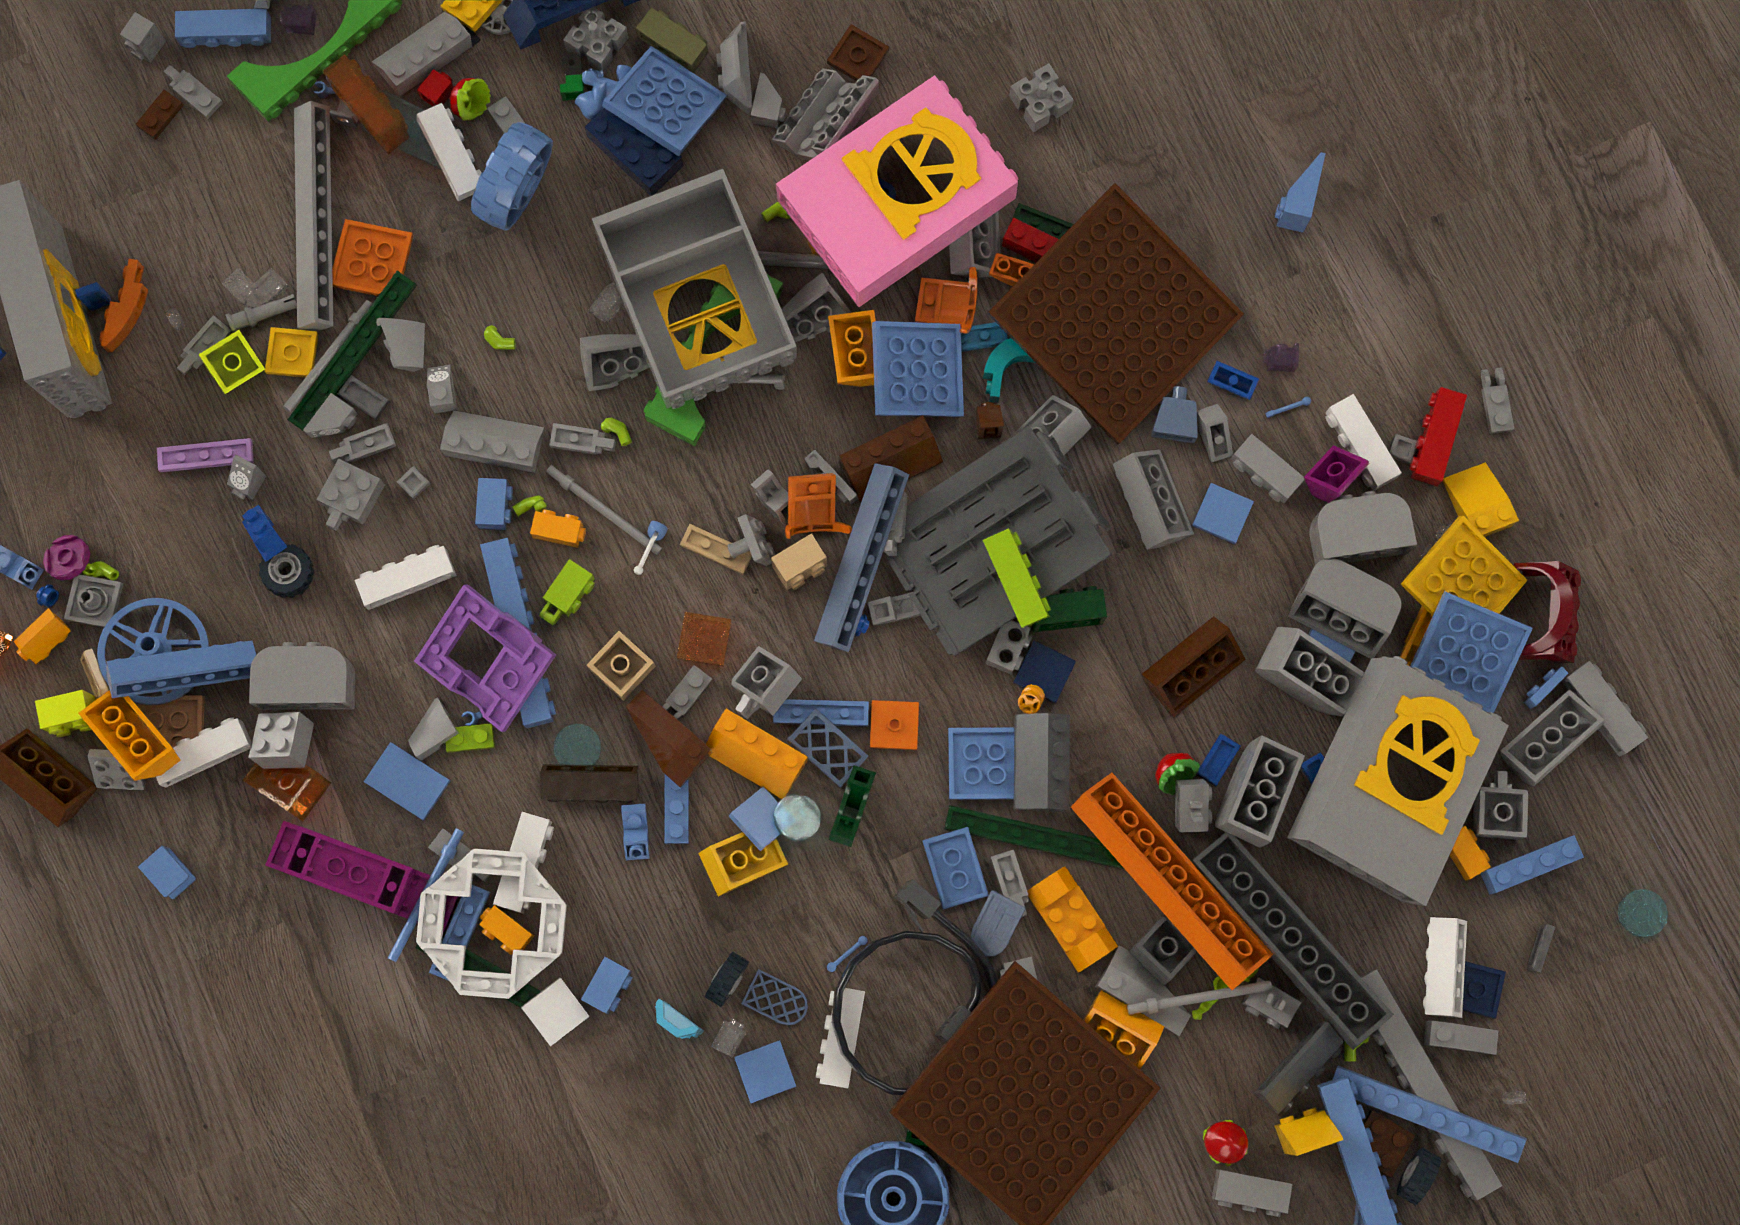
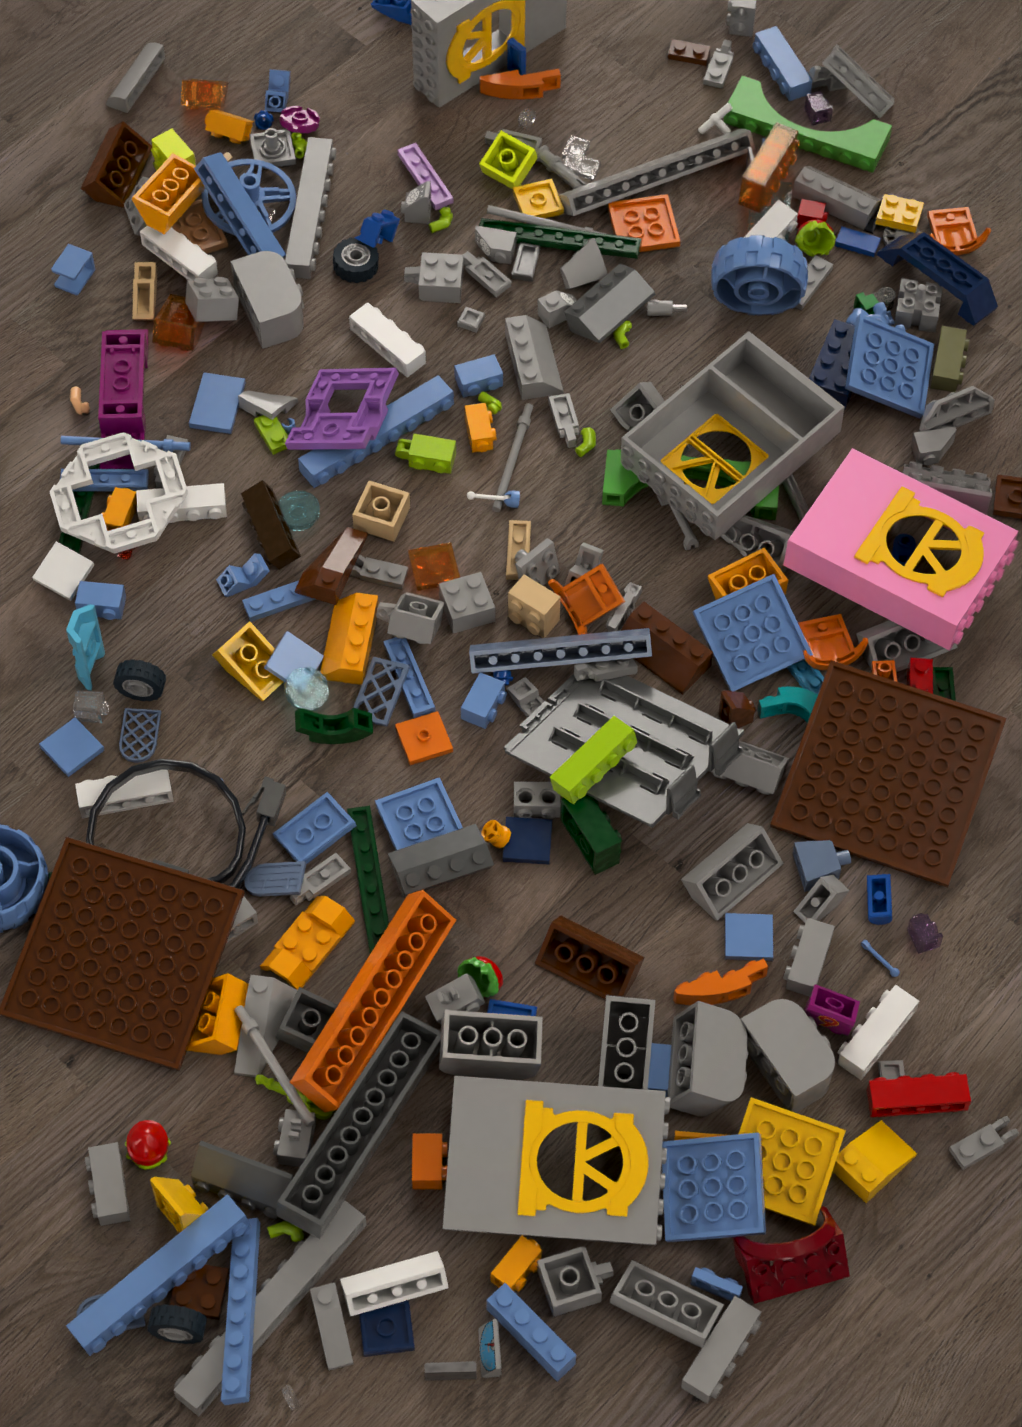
camera: 70 degrees right, 20 degrees down
none -> light nougat arm [70,386,90,415]
none -> tan slope [133,262,157,321]
none -> light grey brick [285,137,336,279]
none -> orange brick [412,1133,447,1189]
none -> lime arm [429,207,453,233]
none -> light grey brick [439,572,495,634]
none -> medium blue brick [461,672,507,729]
none -> slope [478,1319,501,1378]
none -> slope [564,264,656,343]
none -> light grey piece [647,299,687,316]
none -> orange slope [673,958,768,1005]
none -> white piece [698,103,732,134]
none -> blue tile [835,227,881,257]

